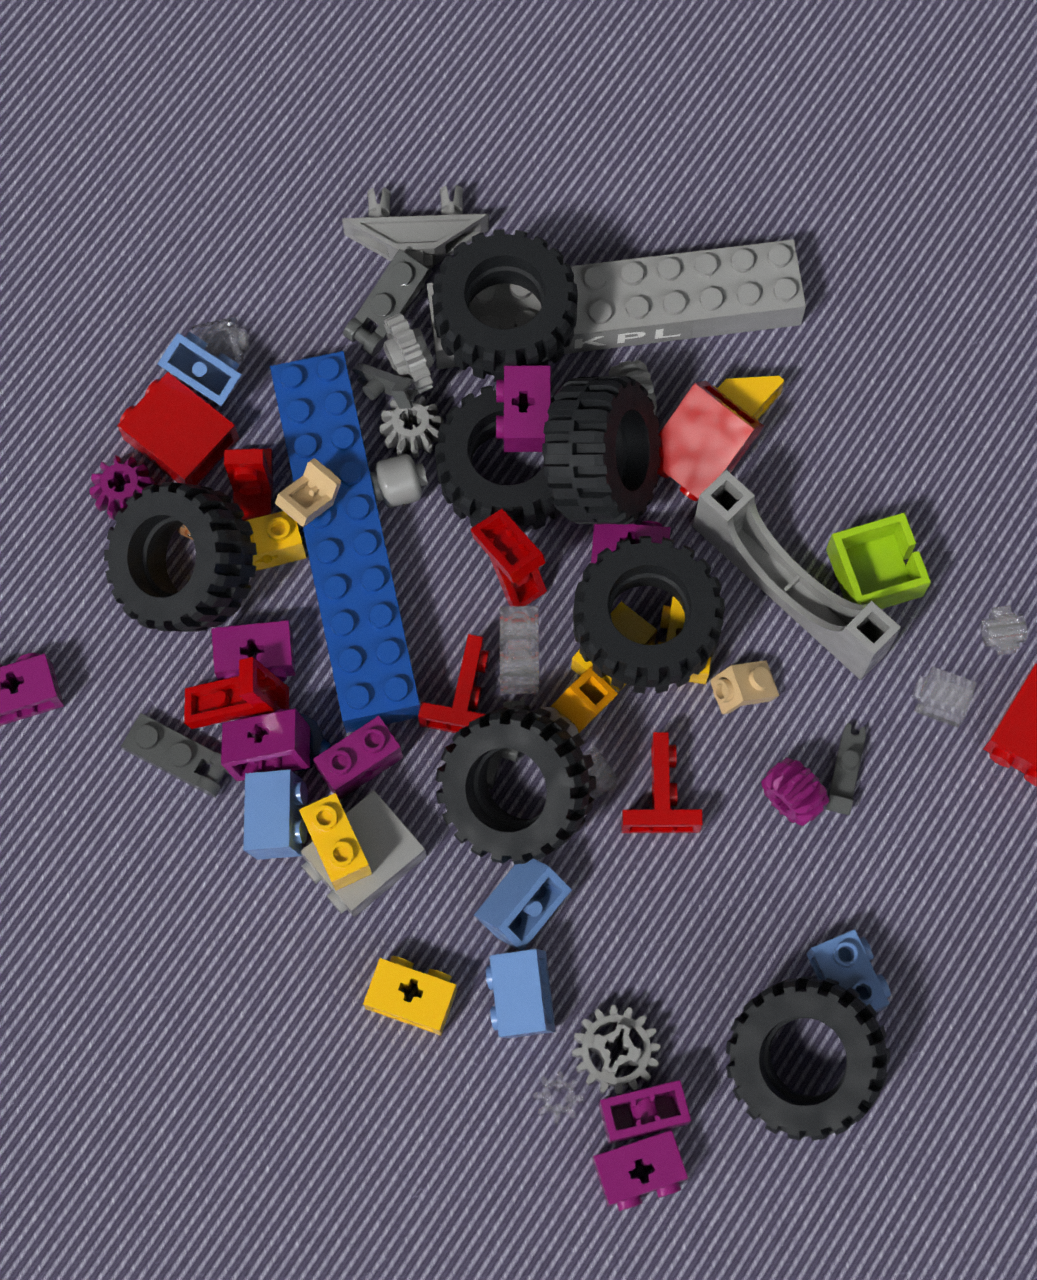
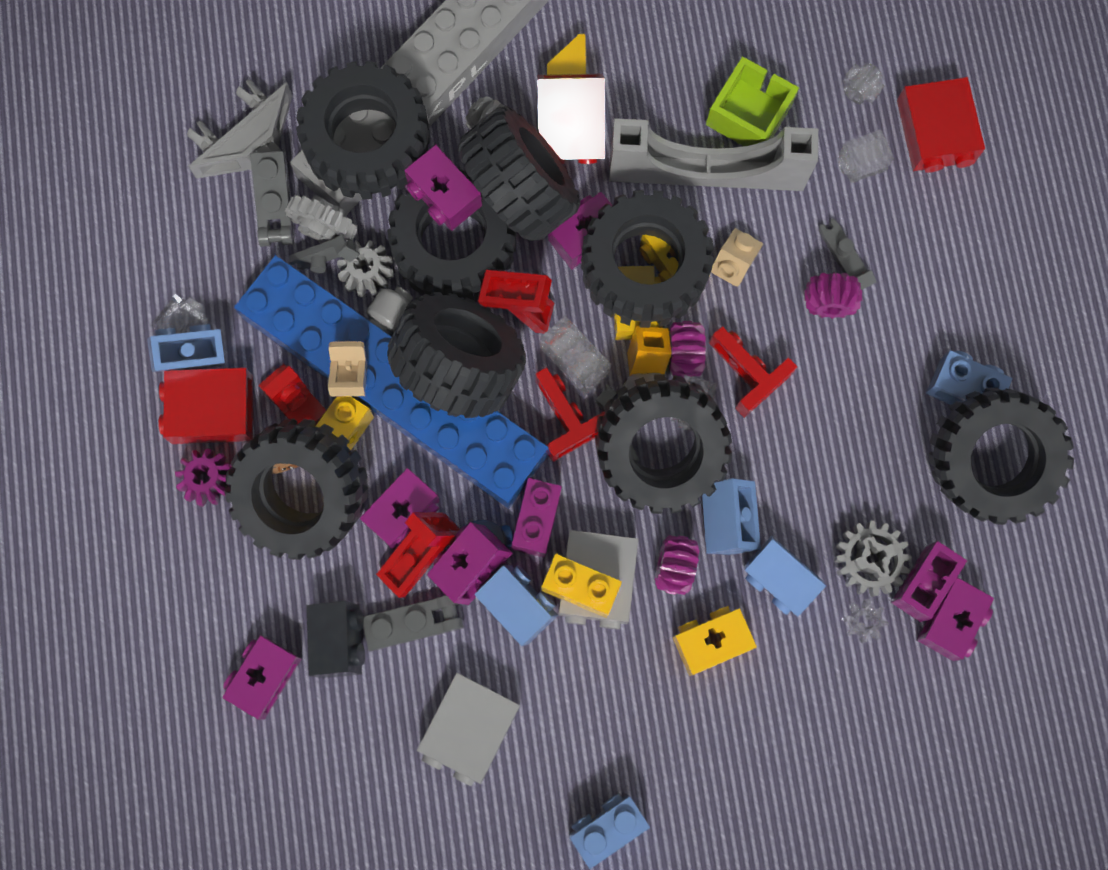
camera: 45 degrees left, 5 degrees up
none -> black brick [306,600,365,678]
none -> black tyre [387,292,526,418]
none -> light grey brick [417,673,520,787]
none -> medium blue brick [569,793,650,869]
none -> magenta gear [655,535,700,595]
none -> magenta gear [669,321,706,378]

